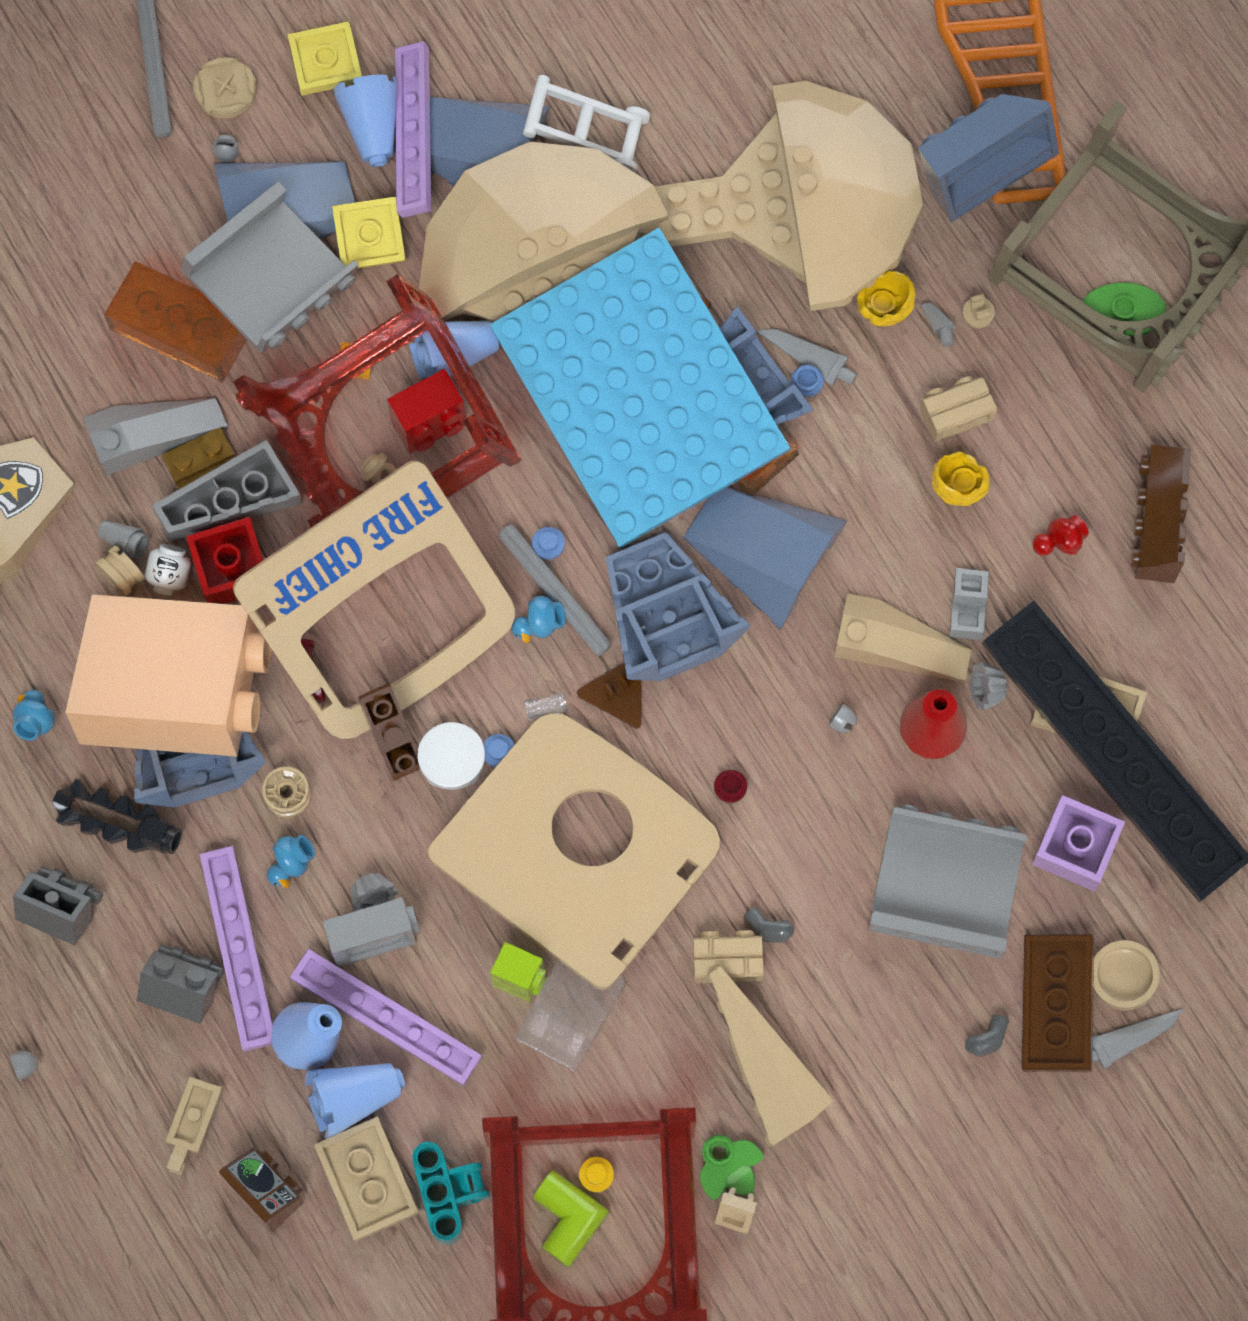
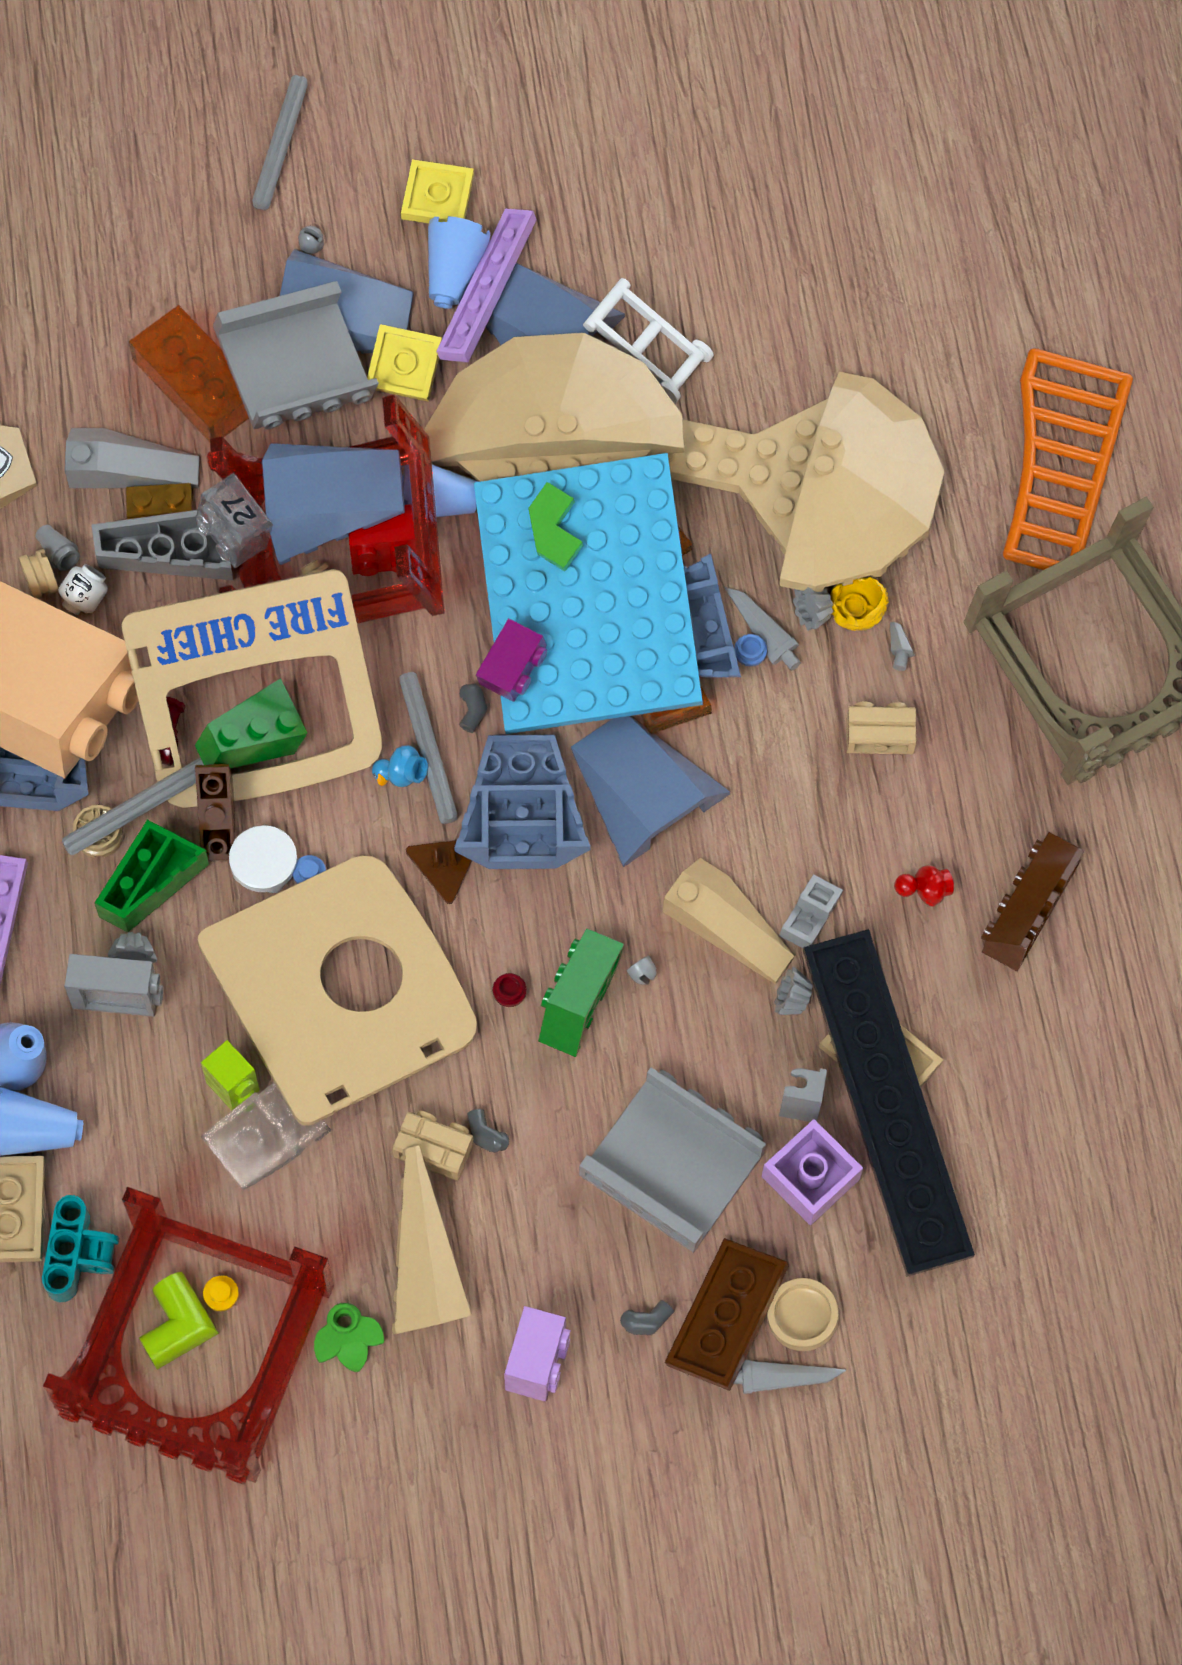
camera: 20 degrees right, 5 degrees down
red brick [186,517,263,604] -> none
tan tile [193,57,256,119] -> none
dark azure animal [267,835,315,888] -> none
lavender plate [290,949,482,1087] -> none
clear pin [525,690,568,721] -> none
medium blue plate [532,527,565,560] -> none
tan tile [714,1187,757,1234] -> none
red cone [900,689,967,759] -> none
sand blue slope [918,94,1059,223] -> none
yellow hair [931,452,990,506] -> none
tan plate [962,294,995,328] -> none
bright green piece [1083,283,1166,338] -> none
none -> light grey axle [62,758,204,855]
none -> green wedge [94,819,209,932]
none -> green wedge [195,678,308,768]
none -> clear brick [196,473,273,568]
none -> sand blue wedge [262,443,405,565]
none -> dark grey arm [459,683,487,733]
none -> magenta brick [476,618,547,702]
none -> lavender brick [504,1306,571,1402]
none -> bright green tile [528,482,583,571]
none -> wedge [538,928,624,1057]
none -> light grey hinge [779,1068,827,1122]
none -> light grey piece [792,587,833,631]

